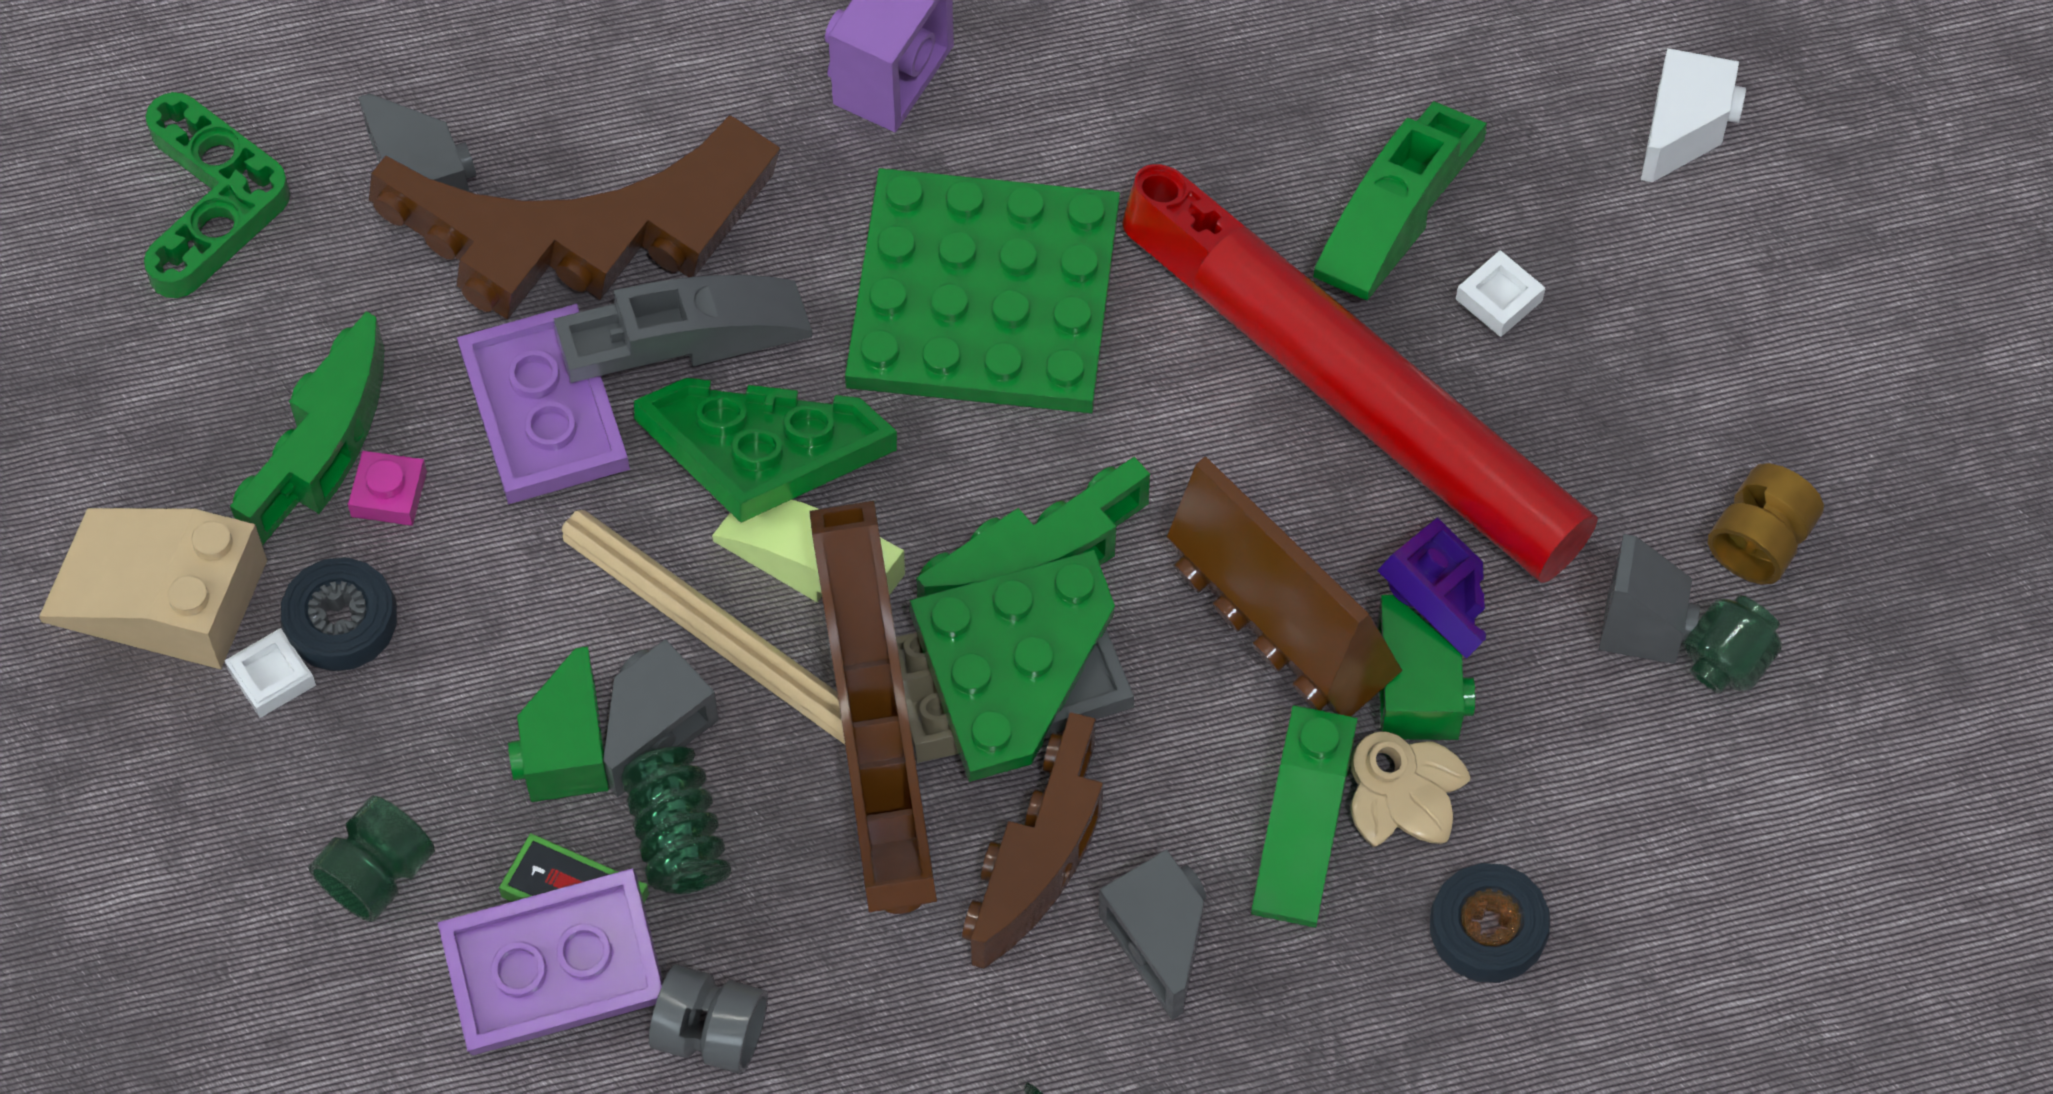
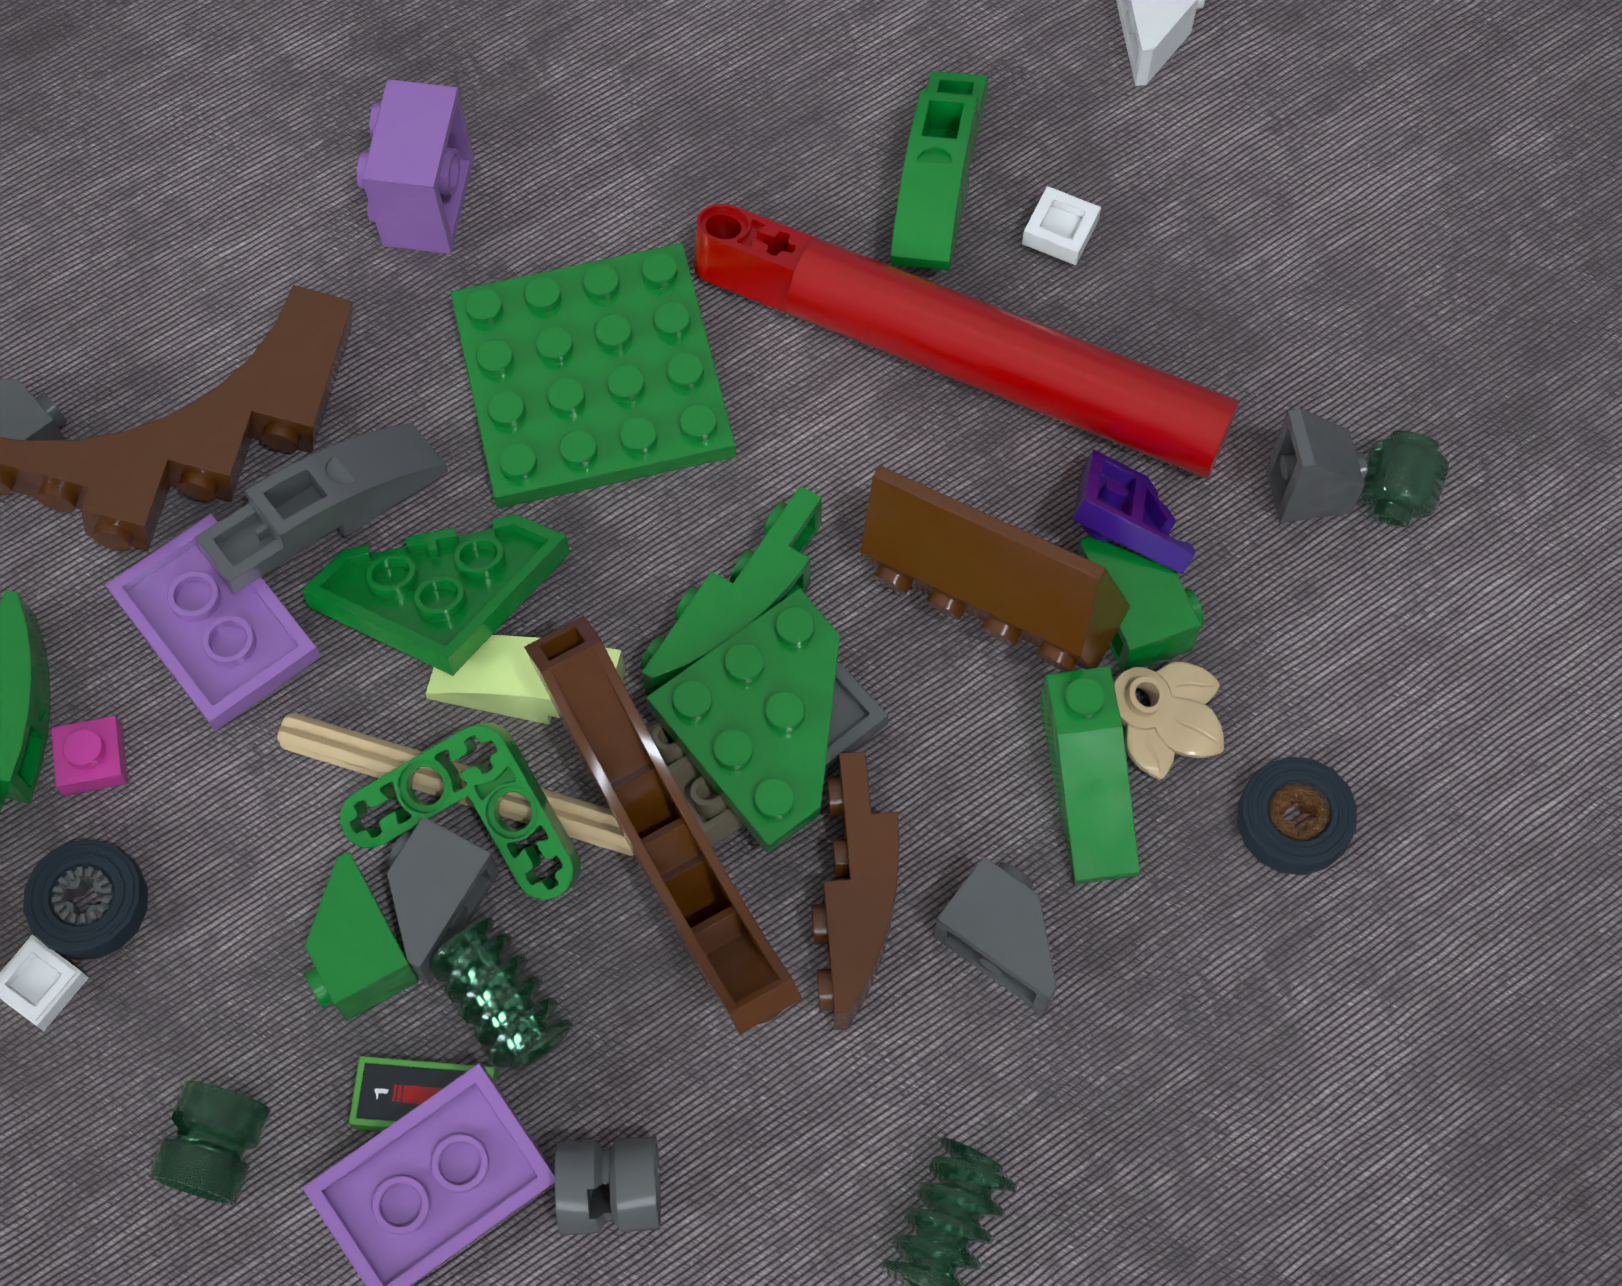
camera: 20 degrees left, 5 degrees up
pearl gold wheel [1707,463,1824,585] -> none
none -> green beam [340,722,581,900]

